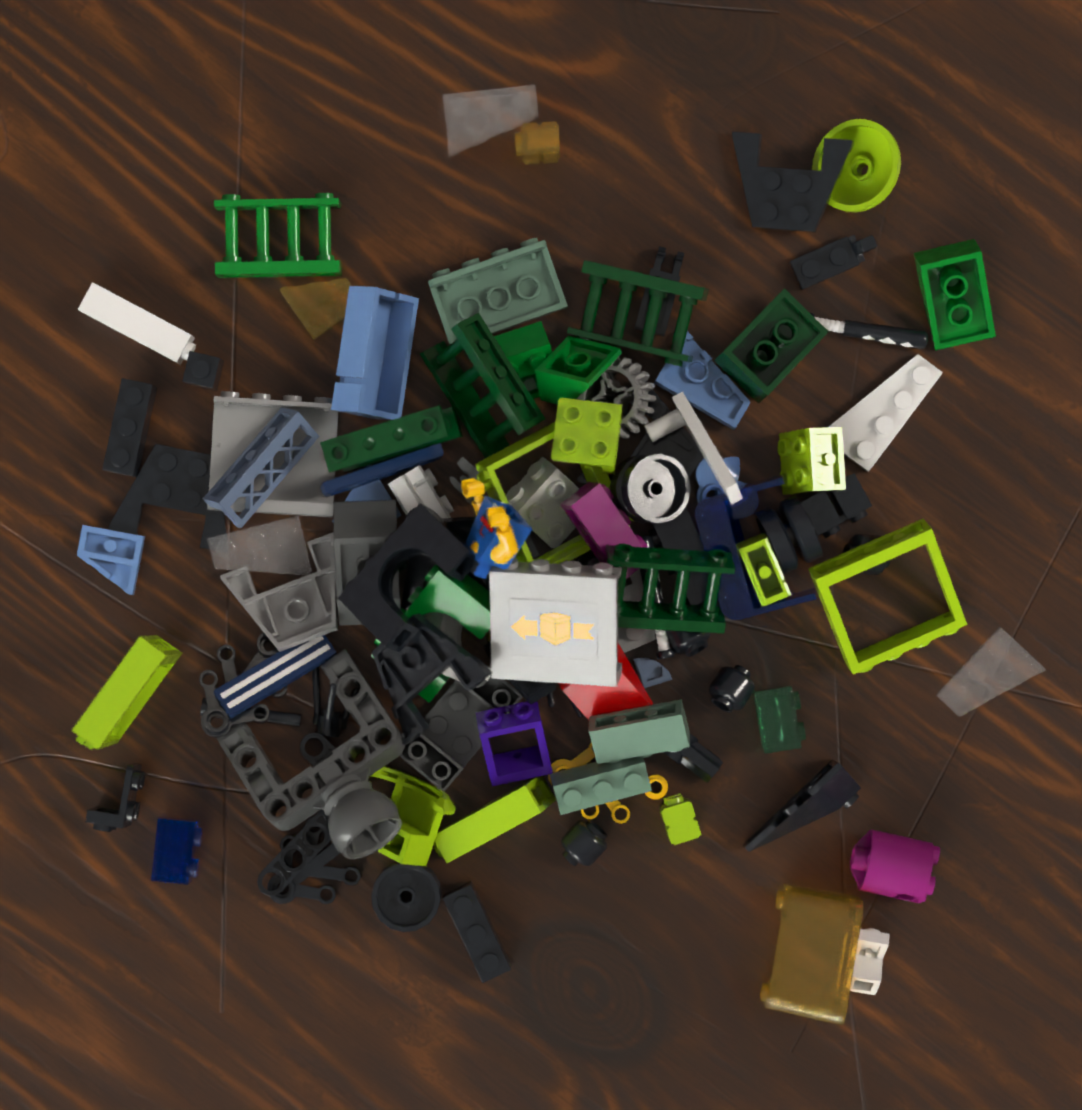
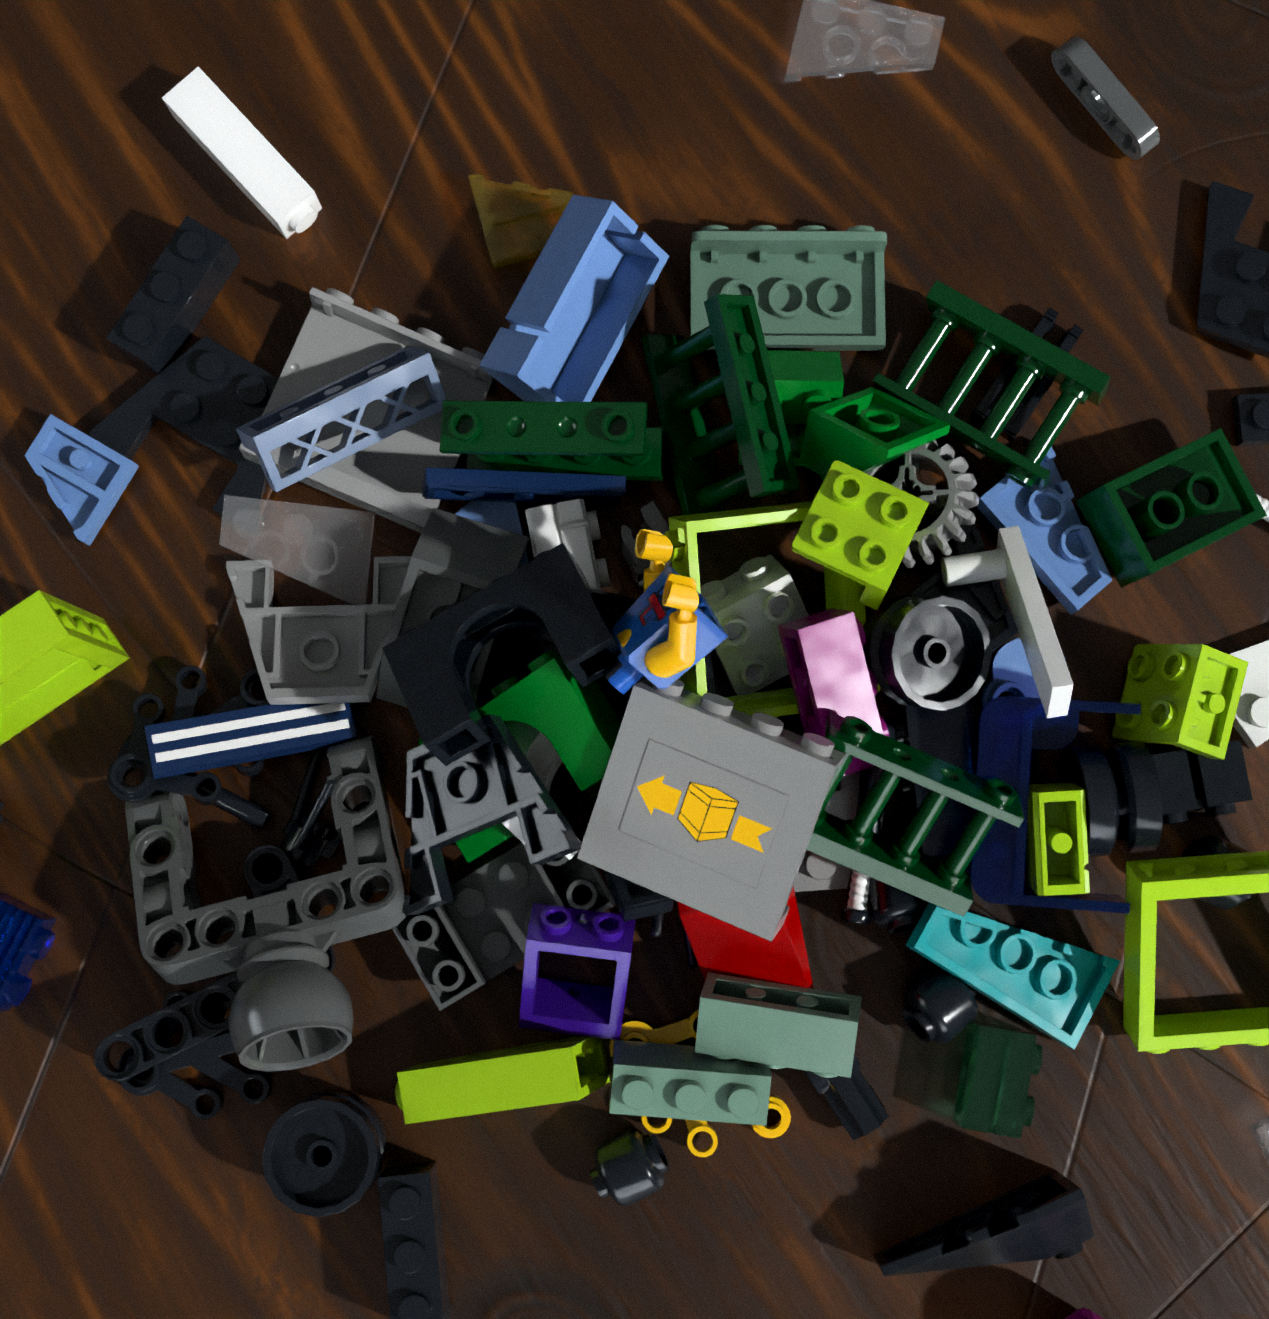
camera: 15 degrees right, 5 degrees down
black brick [182,351,224,391] -> none
green fence [214,193,342,278] -> none
lime piece [371,766,456,866] -> none
clear yellow brick [515,121,560,165] -> none
sand blue tile [633,658,672,688] -> none
lime brick [659,793,701,845] -> none
none -> teal wing [906,902,1120,1050]
none -> dark grey beam [1051,36,1160,160]

